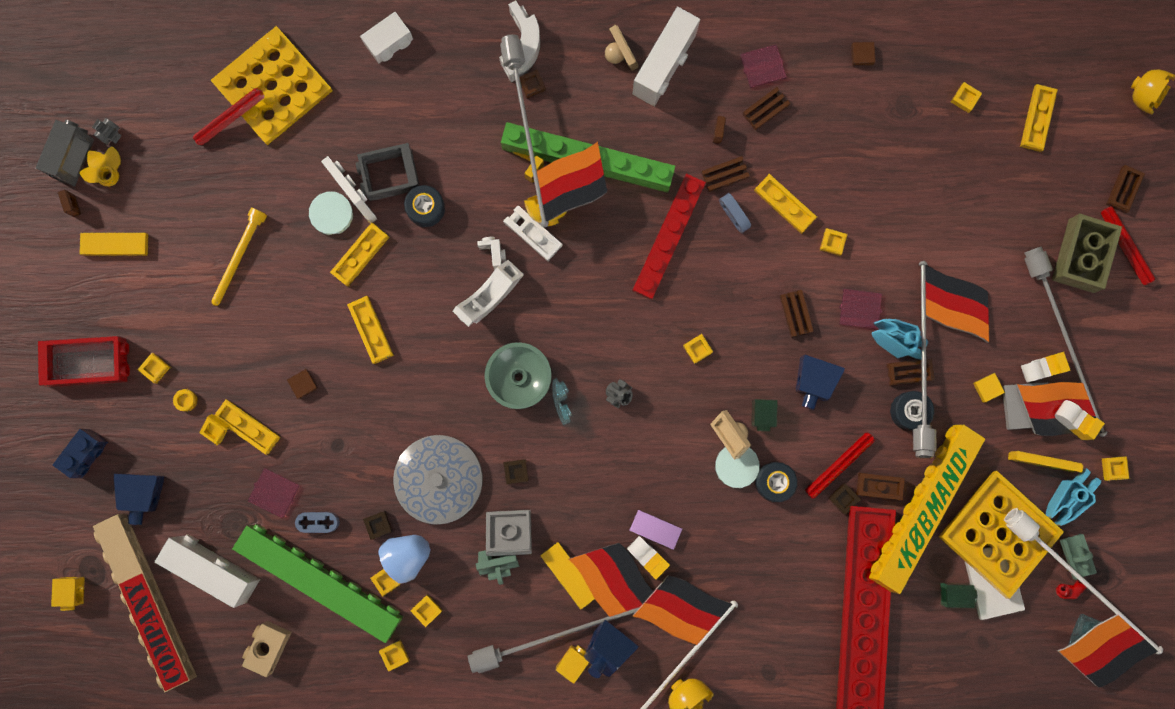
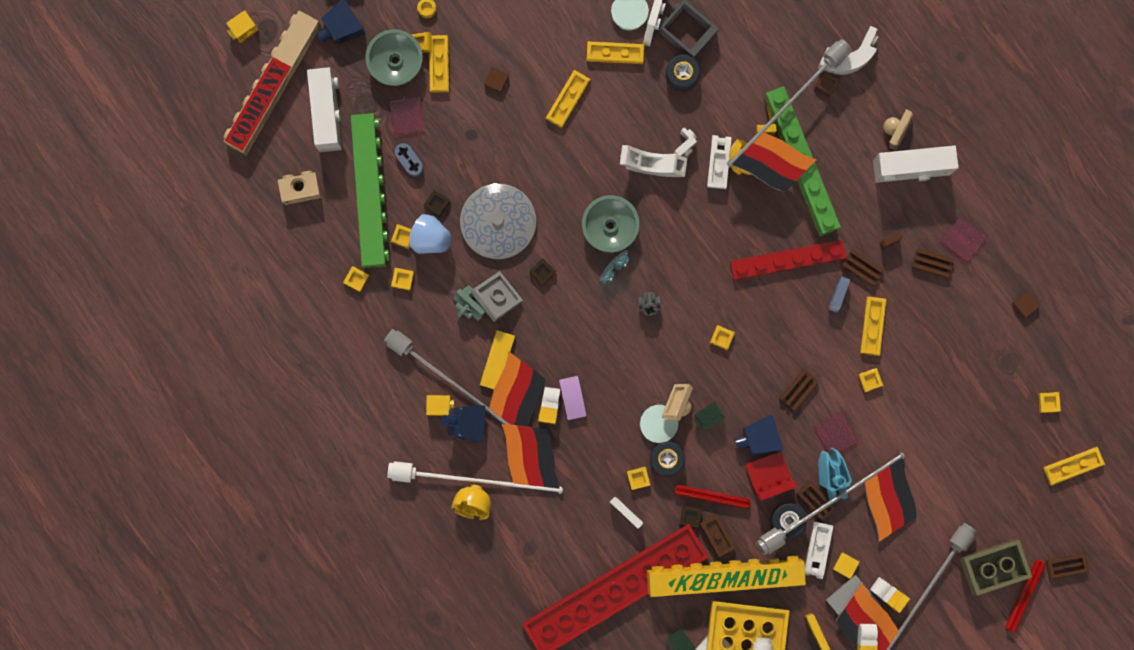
camera: 55 degrees right, 0 degrees up
none -> sand green dish [366,29,423,86]
none -> white tile [610,497,643,529]
none -> yellow tile [627,466,650,490]
none -> red bracket [745,452,797,501]
none -> white plate [805,522,833,579]

